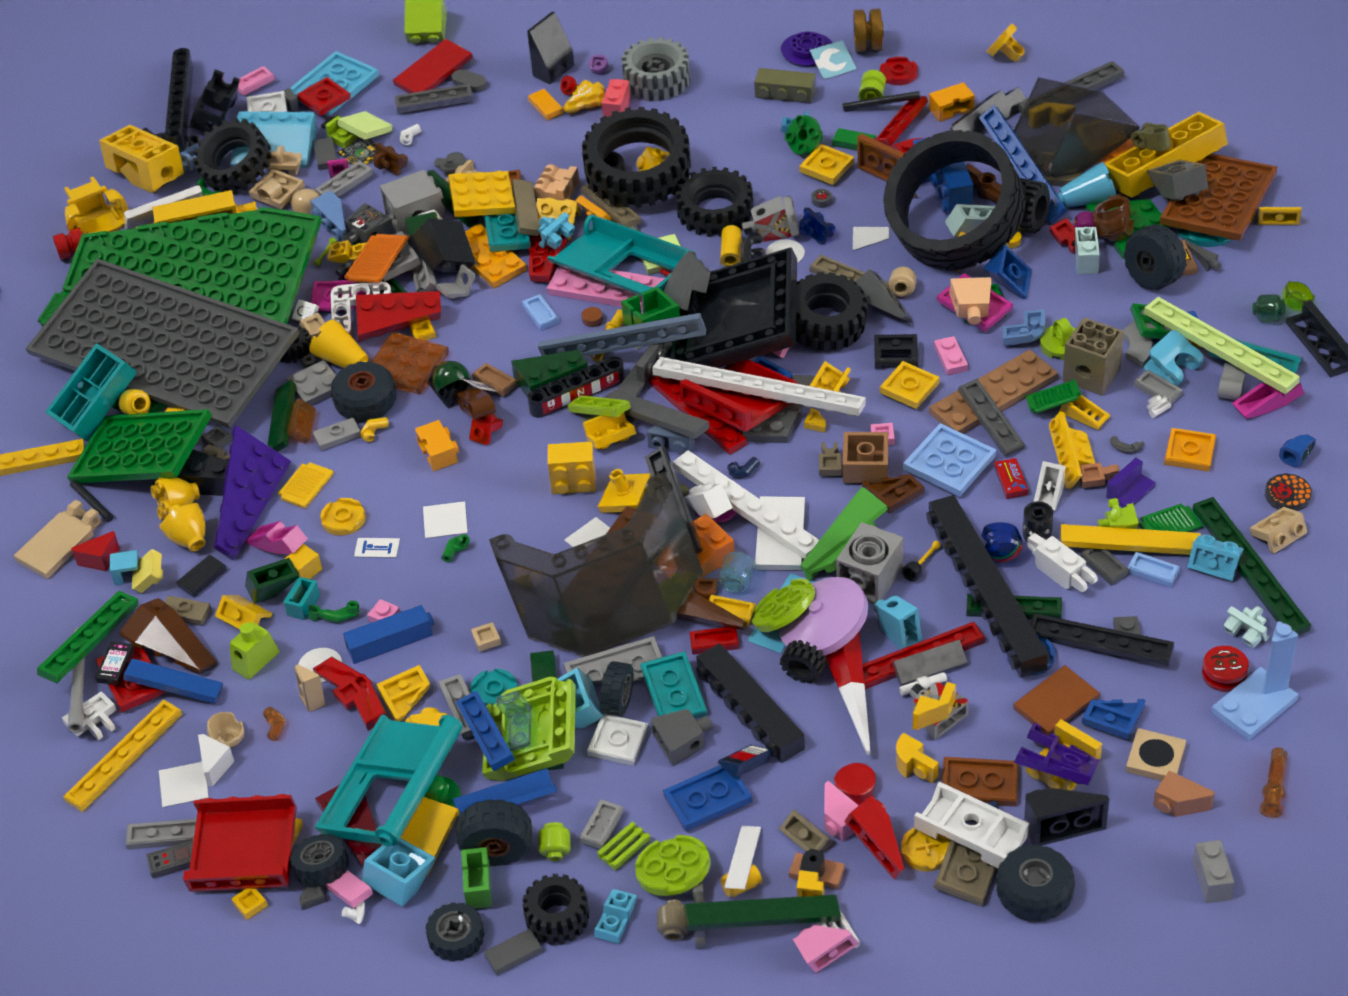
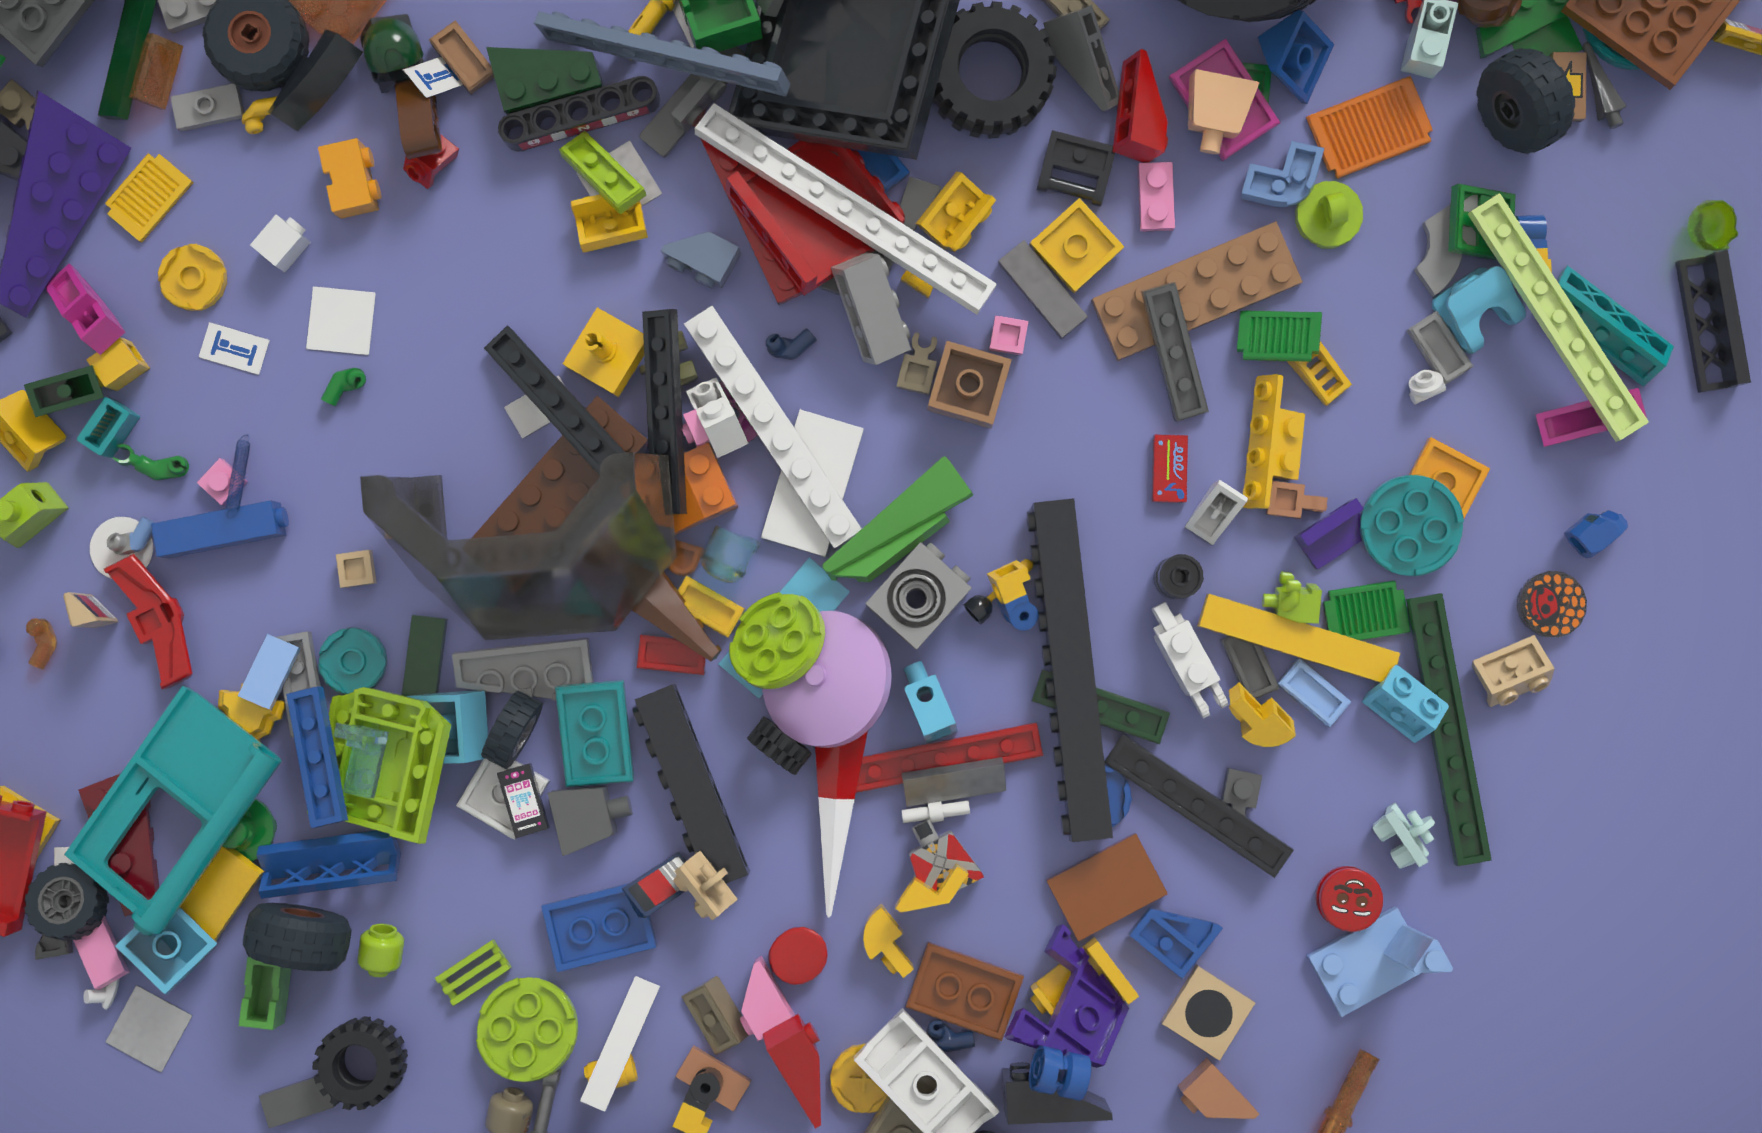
camera: 10 degrees right, 40 degrees up
dark grey tile [201,425,233,449] -> none
yellow wing [376,665,430,721] -> none
black wheel [426,902,484,962] -> none
yellow brick [548,442,596,494] -> none
light grey plate [579,799,624,849] -> none
medium azure slope [594,889,637,944] -> none
dark grey tile [603,389,710,439] -> none
reddish brown wing [862,474,924,513] -> none
tan head [888,267,917,298] -> none
light blue plate [903,423,997,497] -> none
clear blue helmet [981,522,1023,564] -> none
dark tan brick [1062,317,1124,396] -> none
dark grey piece [1110,436,1145,453] -> none
light grey axle [1218,363,1246,401] -> none
clear green head [1252,294,1286,322] -> none
none -> flat silver sticker [106,985,192,1073]
none -> arm [107,516,155,555]
none -> blue piece [226,434,250,518]
none -> light blue tile [238,634,301,711]
none -> white brick [250,214,311,272]
none -> black slope [268,29,363,131]
none -> black tile [484,325,631,482]
none -> tile [497,763,550,838]
none -> tan hips [673,851,738,920]
none -> bright pink plate [682,409,710,447]
none -> light grey brick [831,252,911,365]
none -> leg [987,560,1038,631]
none -> flat silver tile [998,240,1088,339]
none -> blue wheel [1029,1045,1091,1101]
none -> red slope [1112,49,1168,163]
none -> yellow brick [1229,682,1296,747]
none -> orange window [1306,76,1433,179]
none -> teal tile [1360,475,1464,576]

